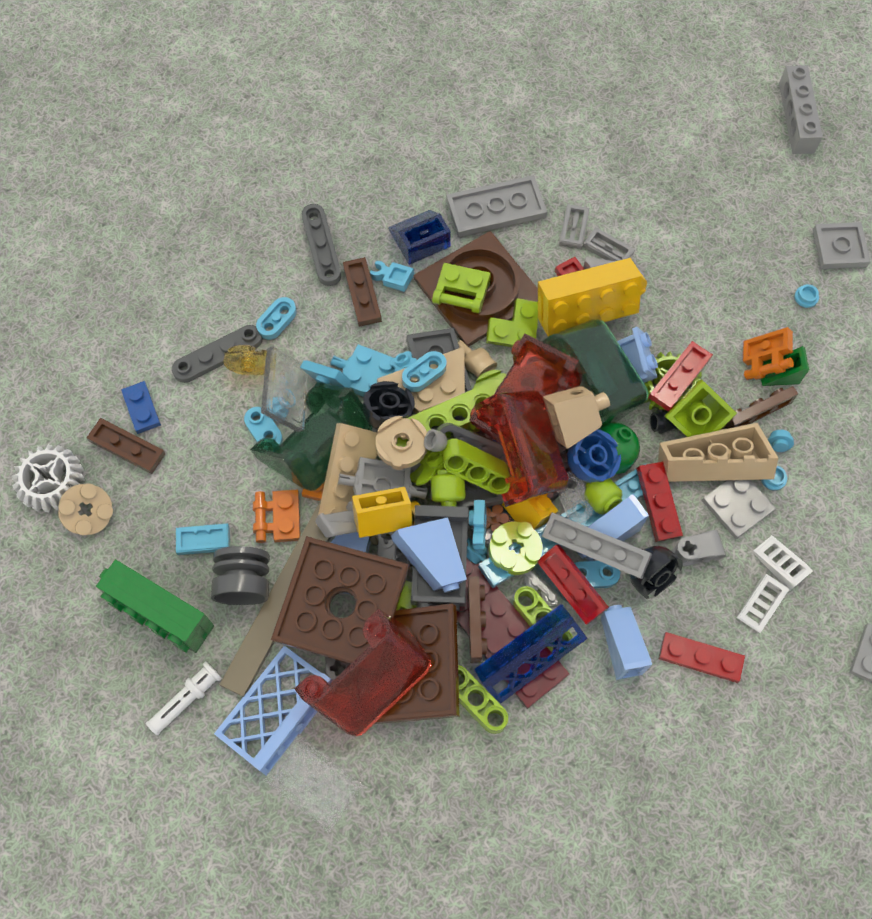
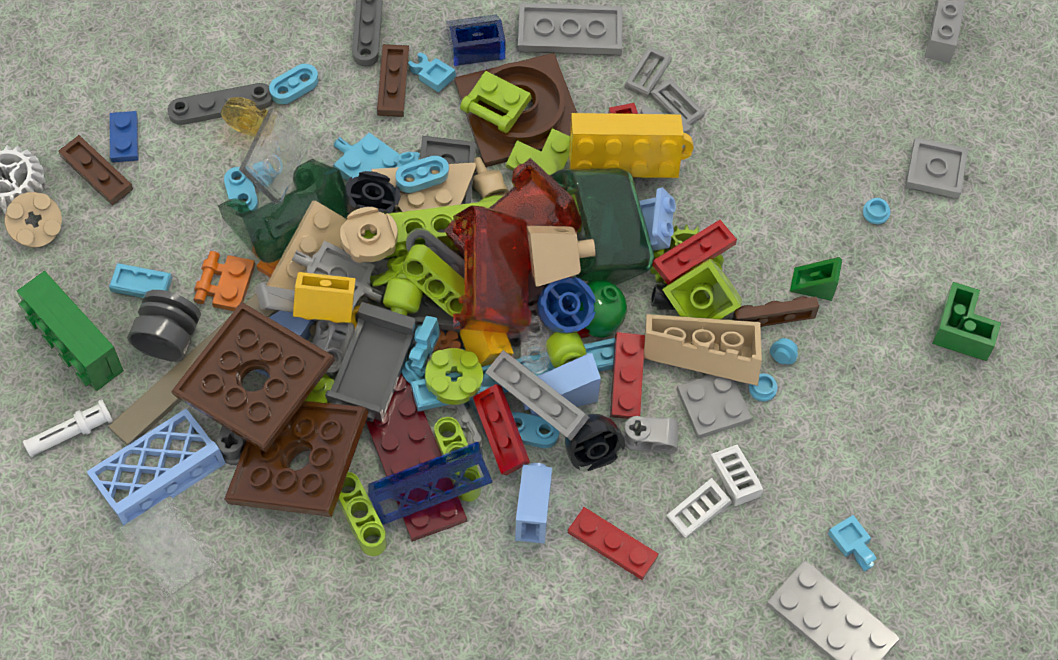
camera: 15 degrees right, 5 degrees down
clear red windscreen [294,609,431,736] -> none
medium azure plate [300,360,352,390] -> none
light blue slope [391,517,467,593] -> none
light grey hinge [424,429,447,452] -> none
reddish brown plate [468,576,487,663] -> none
orange plate [743,327,794,380] -> none

